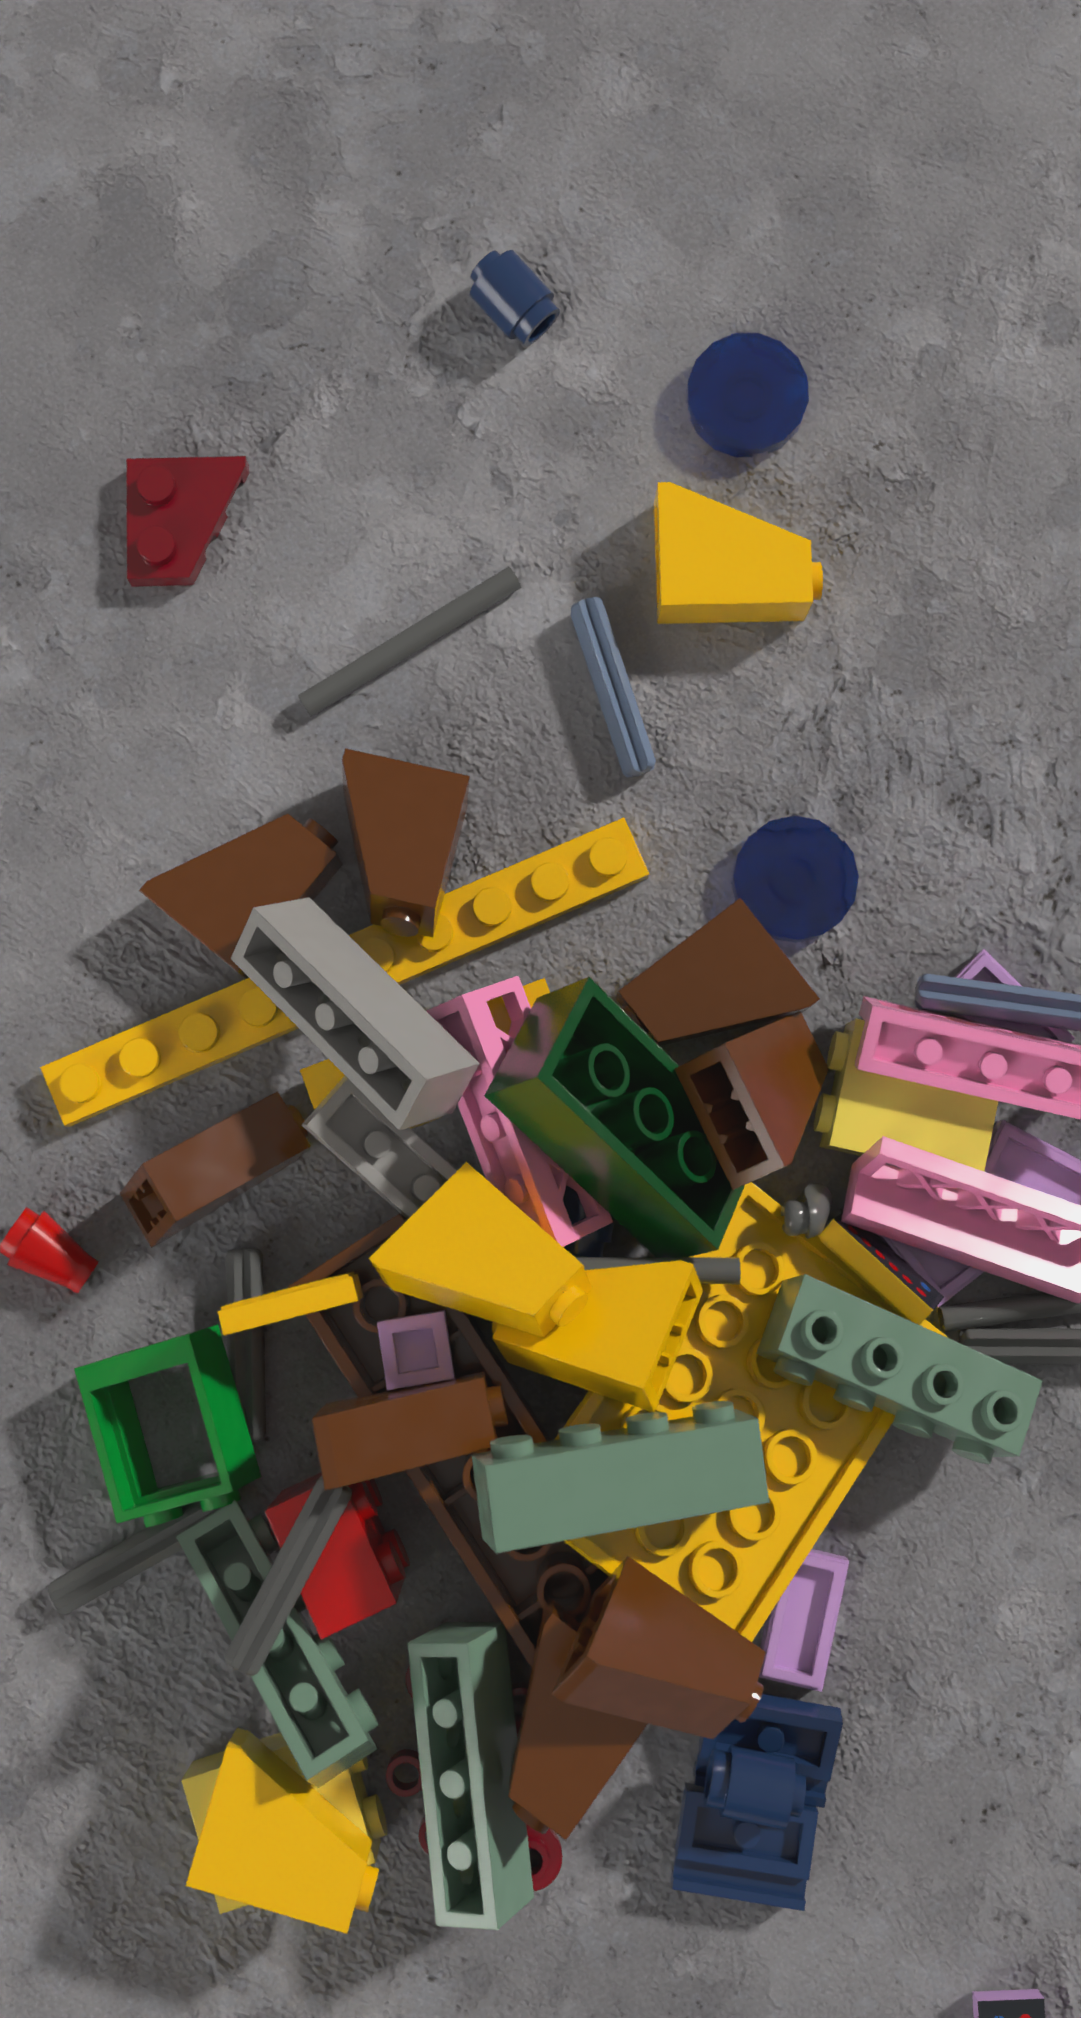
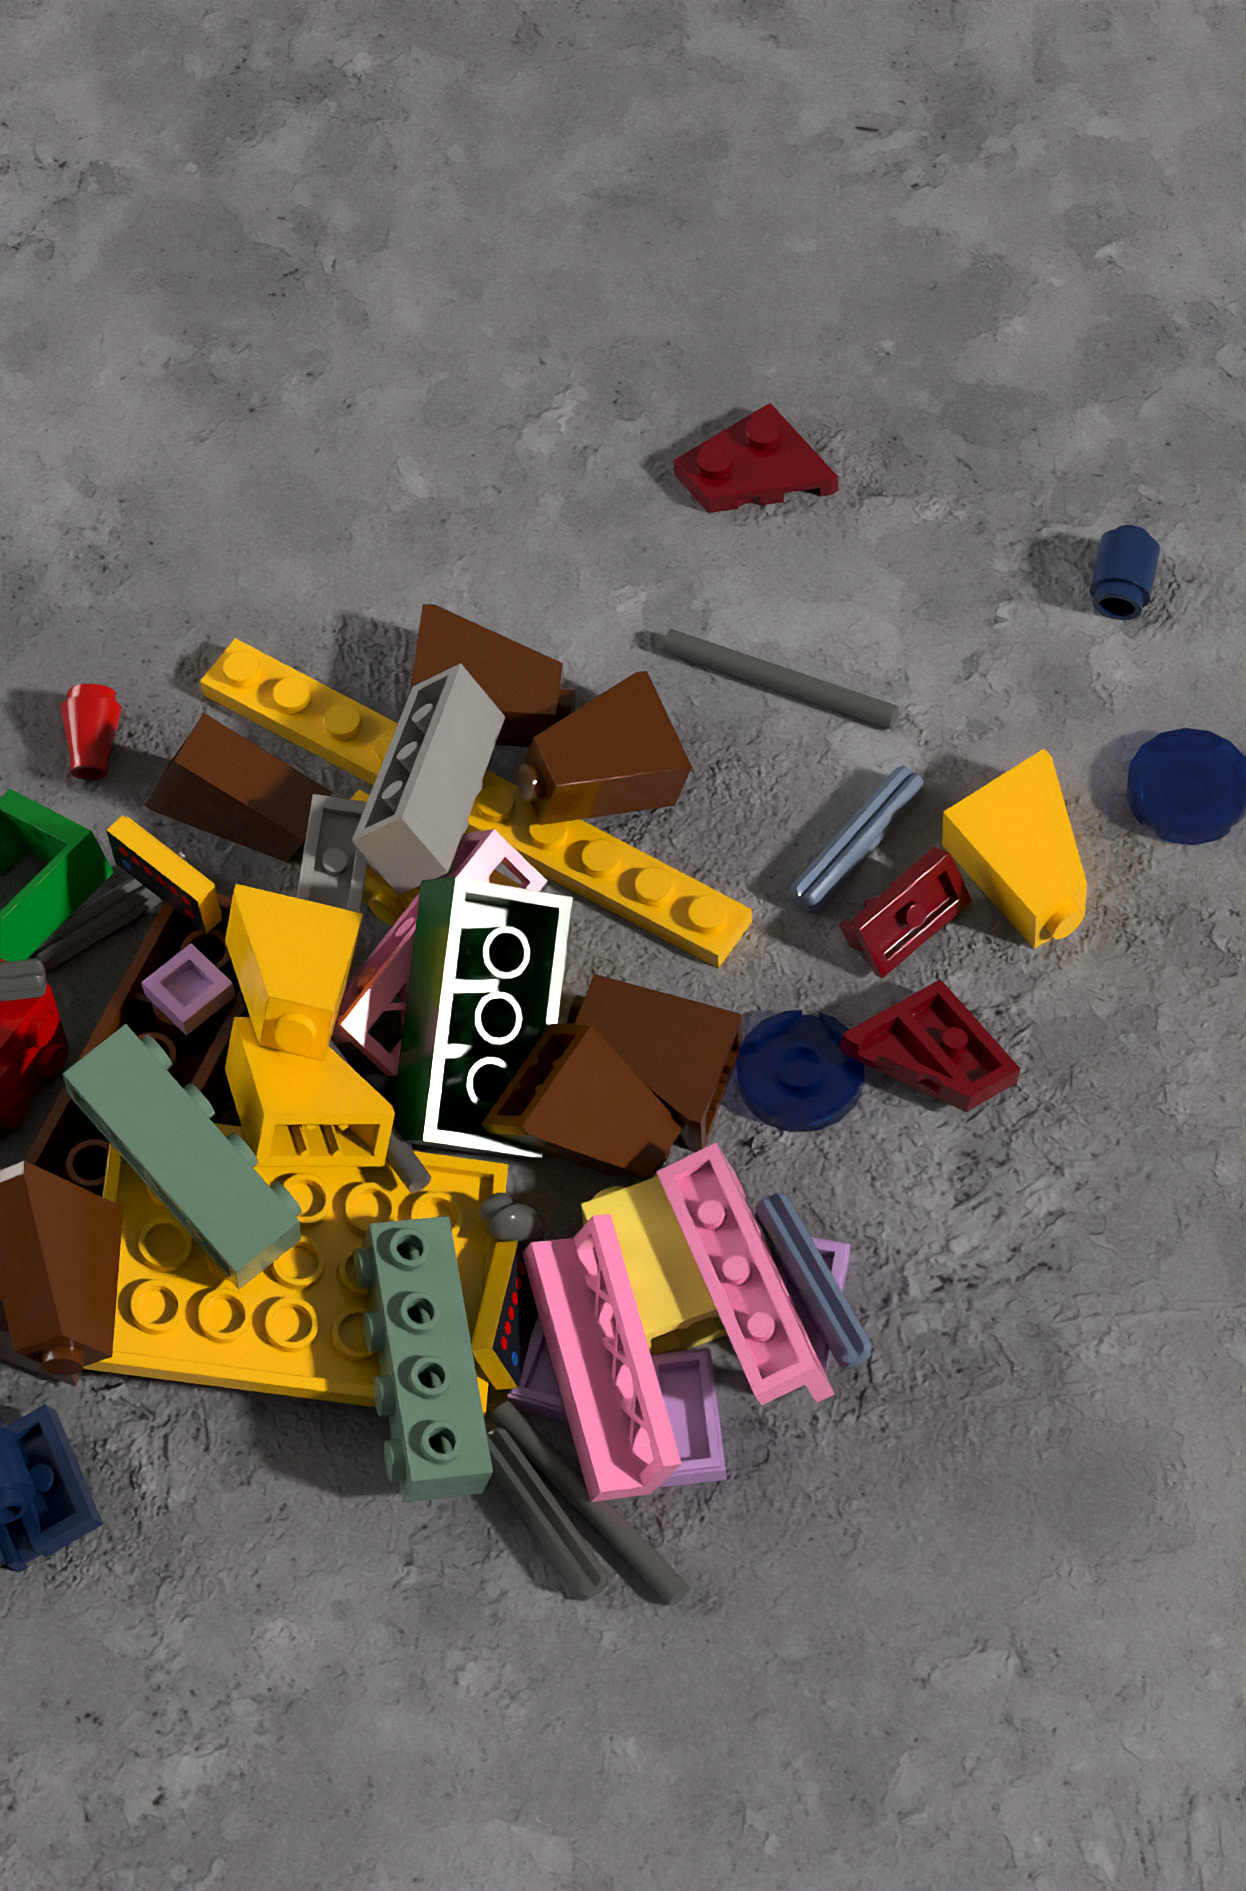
camera: 65 degrees right, 25 degrees down
reddish brown slope [312,1371,508,1490] -> none
lavender tile [759,1549,849,1692] -> none
none -> dark red plate [839,847,972,978]
none -> dark red wing [840,979,1021,1112]

